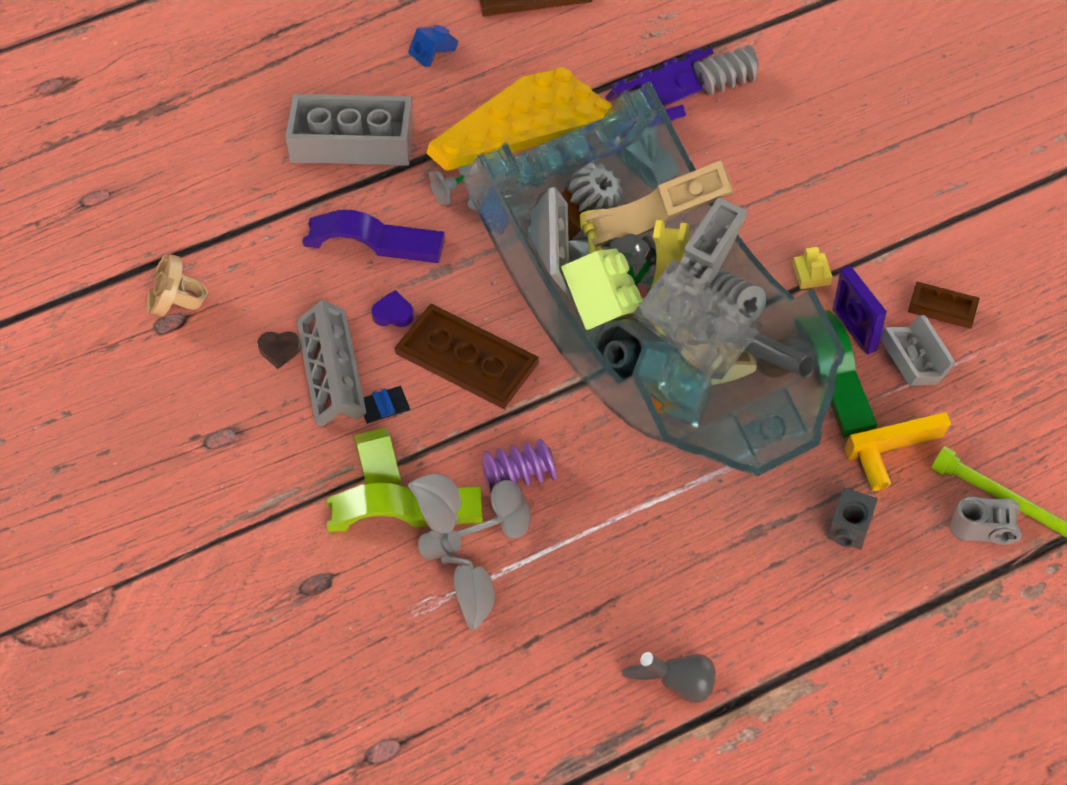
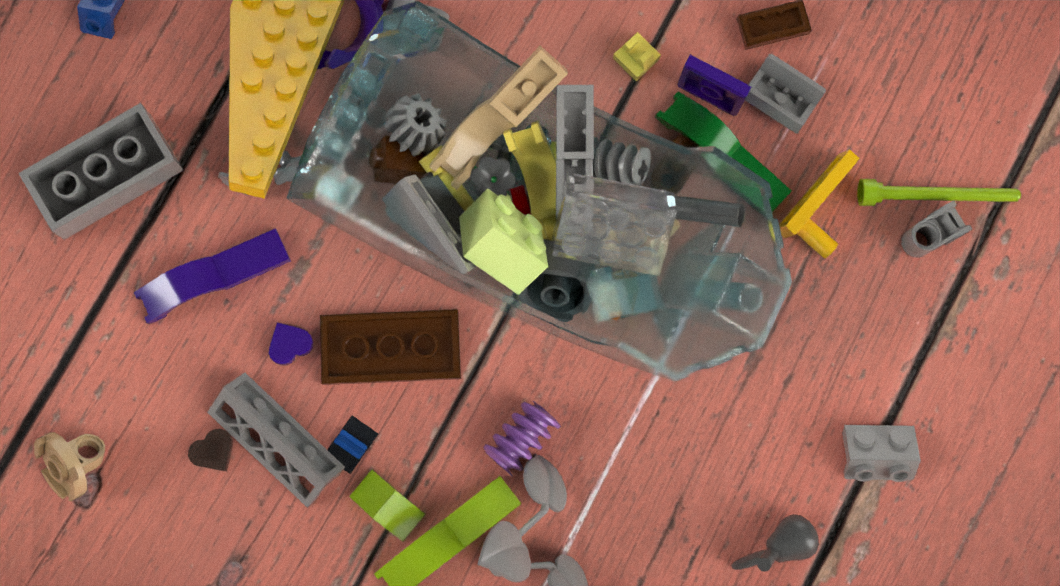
camera: 40 degrees left, 25 degrees up
dark grey brick [828,487,878,549] -> none
none -> light grey bracket [842,425,921,482]

